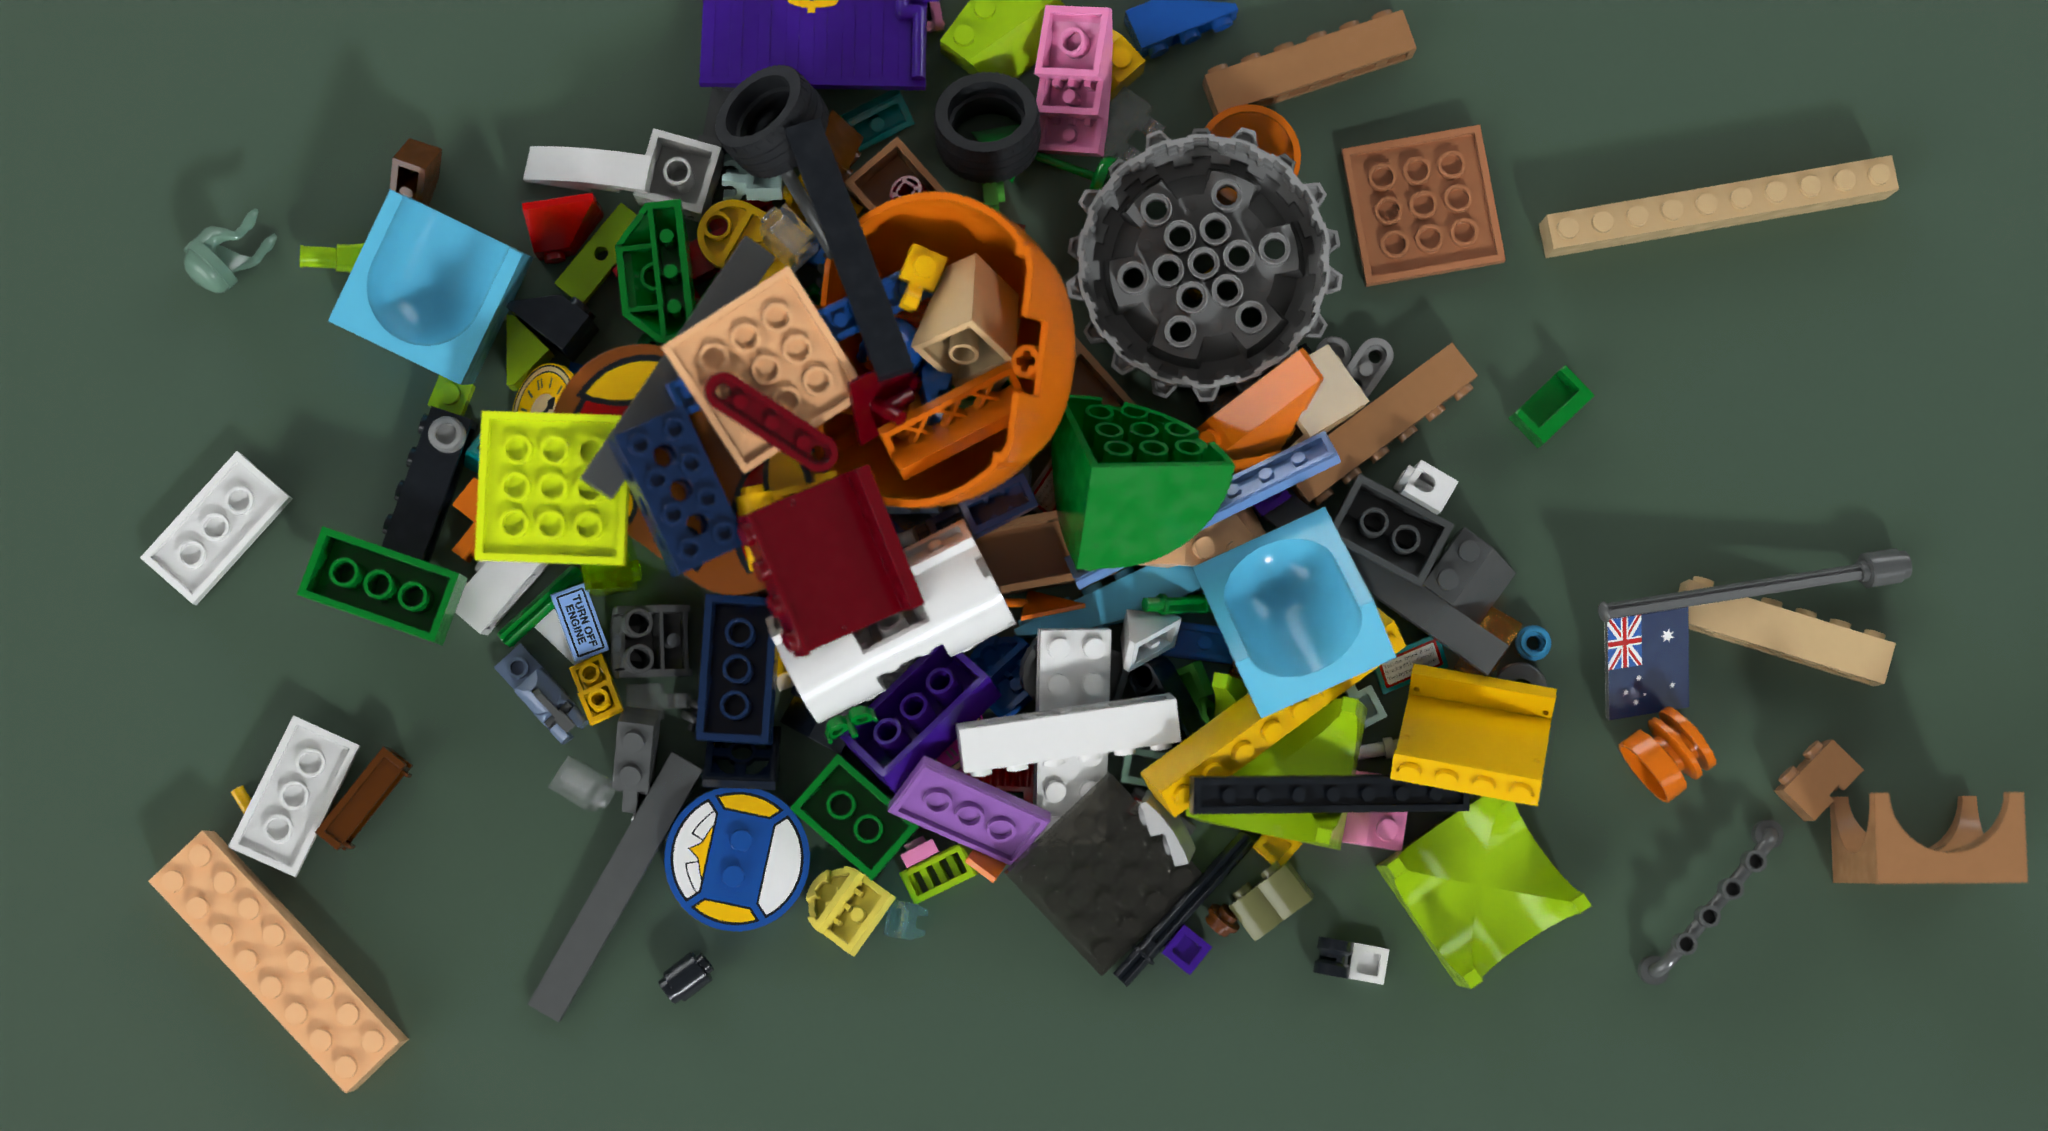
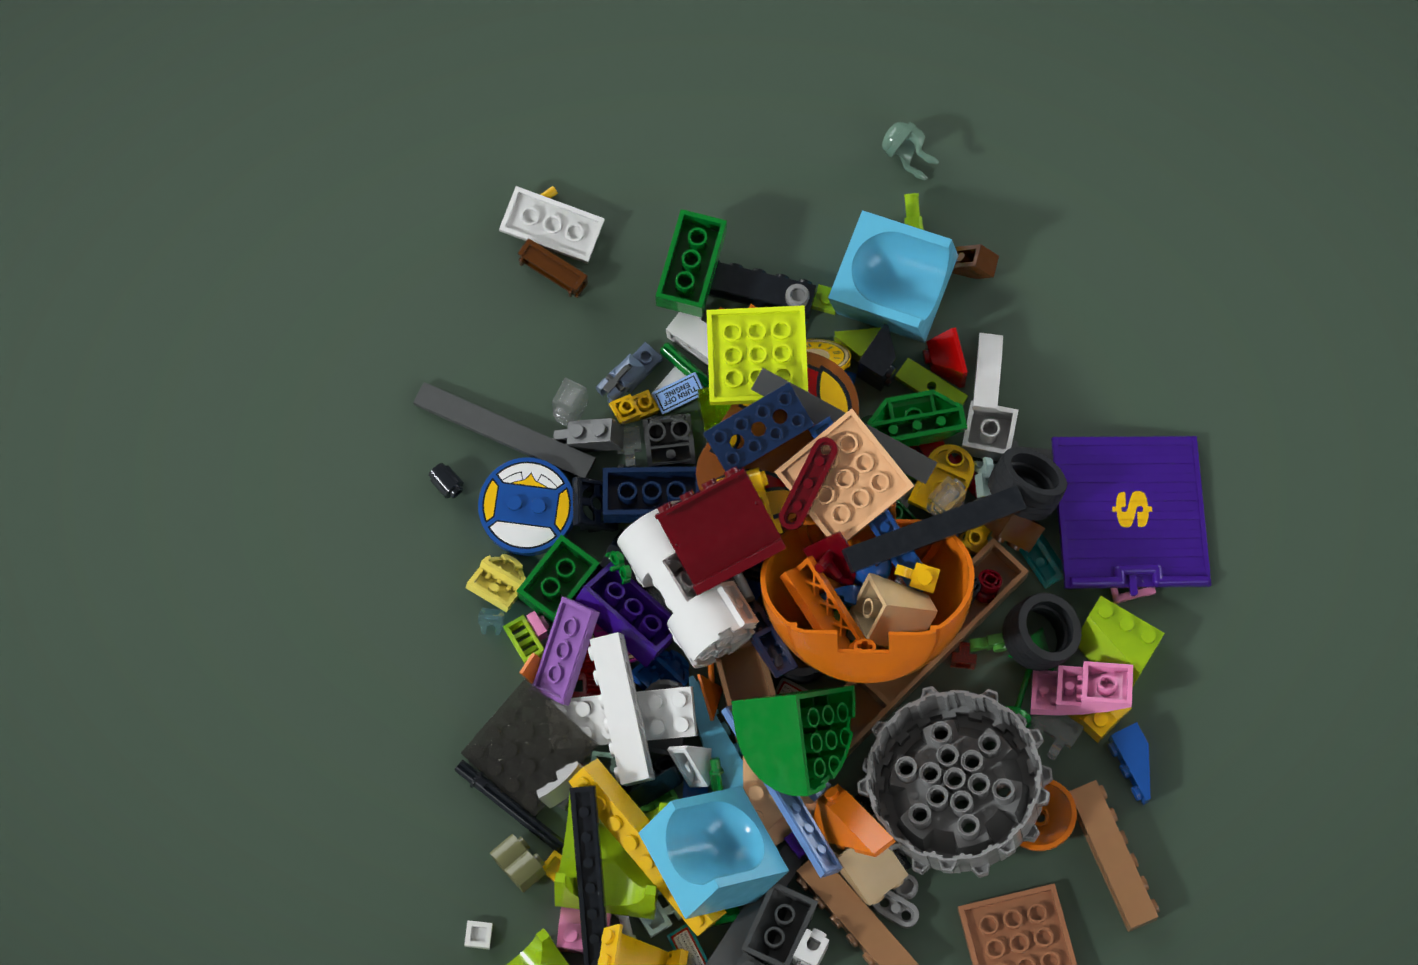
camera: 90 degrees right, 10 degrees down
white plate [140,451,293,605] -> none
light nougat brick [148,830,409,1093] -> none
dark purple plate [1161,924,1212,975] -> none
reddish brown plate [1205,904,1240,937] -> none
black wheel [1313,936,1354,979] -> none

